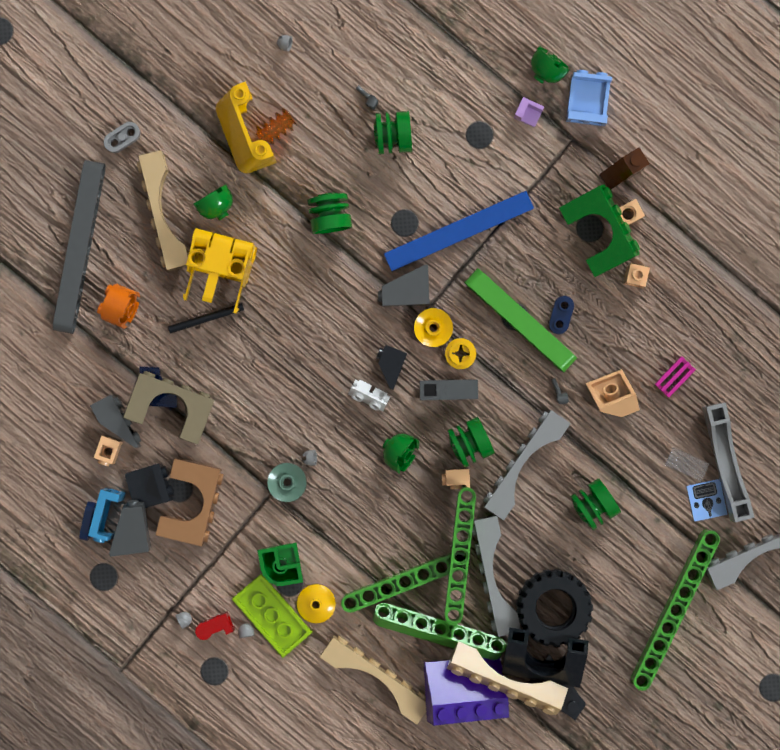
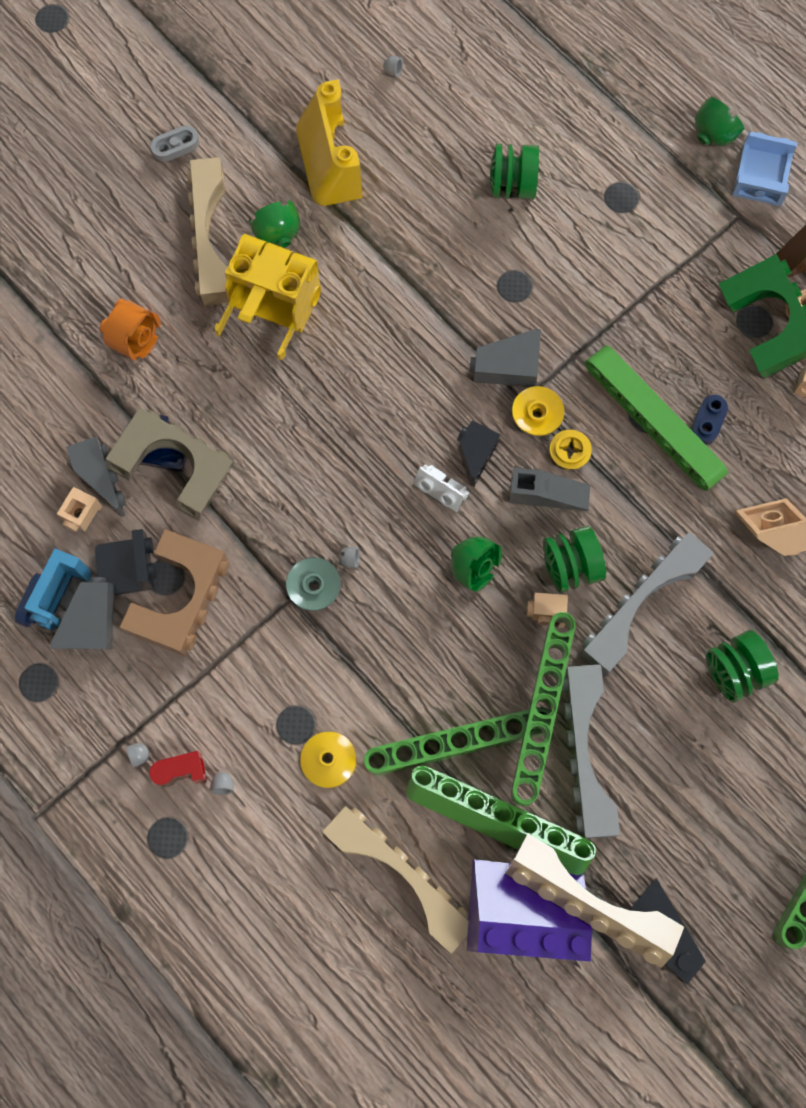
camera: 10 degrees right, 15 degrees down
dark grey beam [53,160,106,334] -> none
black bar [168,303,244,334] -> none
lime tile [232,573,313,658] -> none
clear orange piece [254,108,297,145] -> none
green brick [257,542,303,586] -> none
green wheel [307,193,352,234] -> none
dark grey hand [356,85,378,110] -> none
blue tile [384,191,534,272] -> none
black arch [502,627,589,688] -> none
lavender panel [514,97,544,127] -> none
black tyre [516,569,593,647] -> none
dark grey hand [551,378,569,404] -> none

